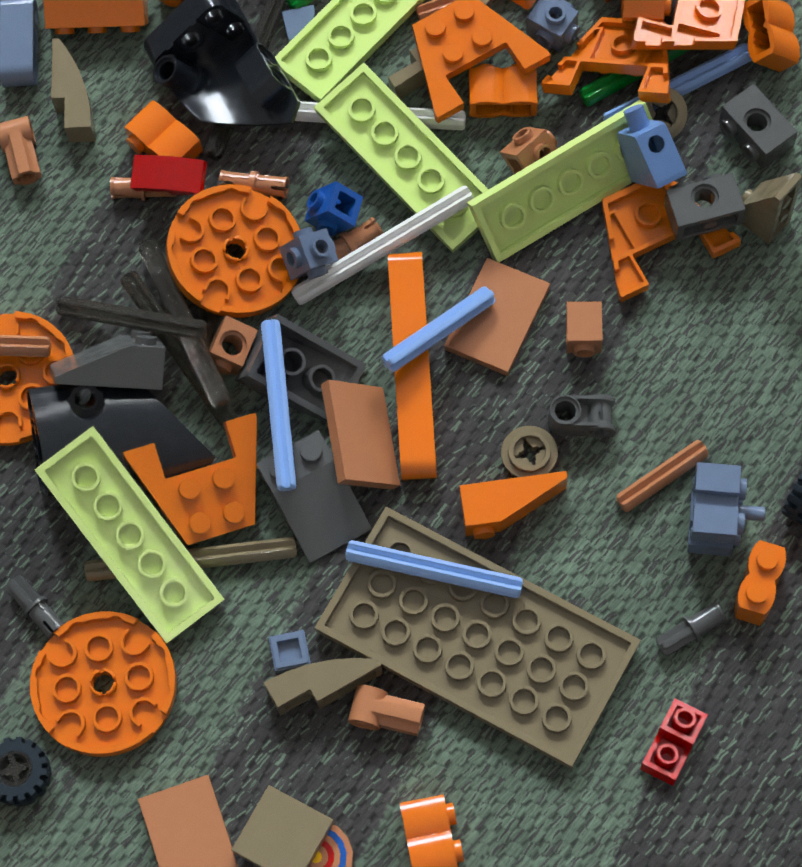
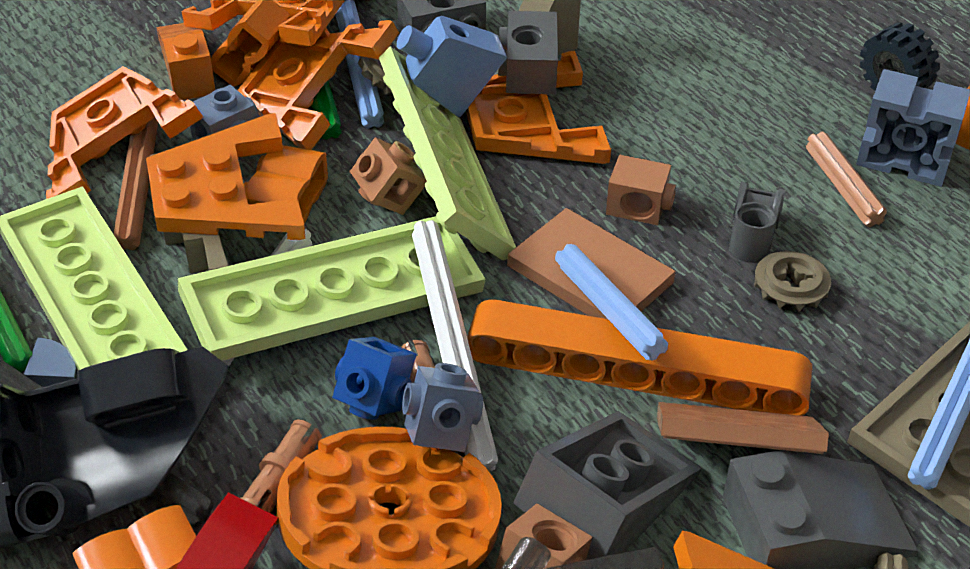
camera: 80 degrees left, 25 degrees down
light blue axle [261,319,296,491] -> none
orange slope [459,471,567,539] -> none

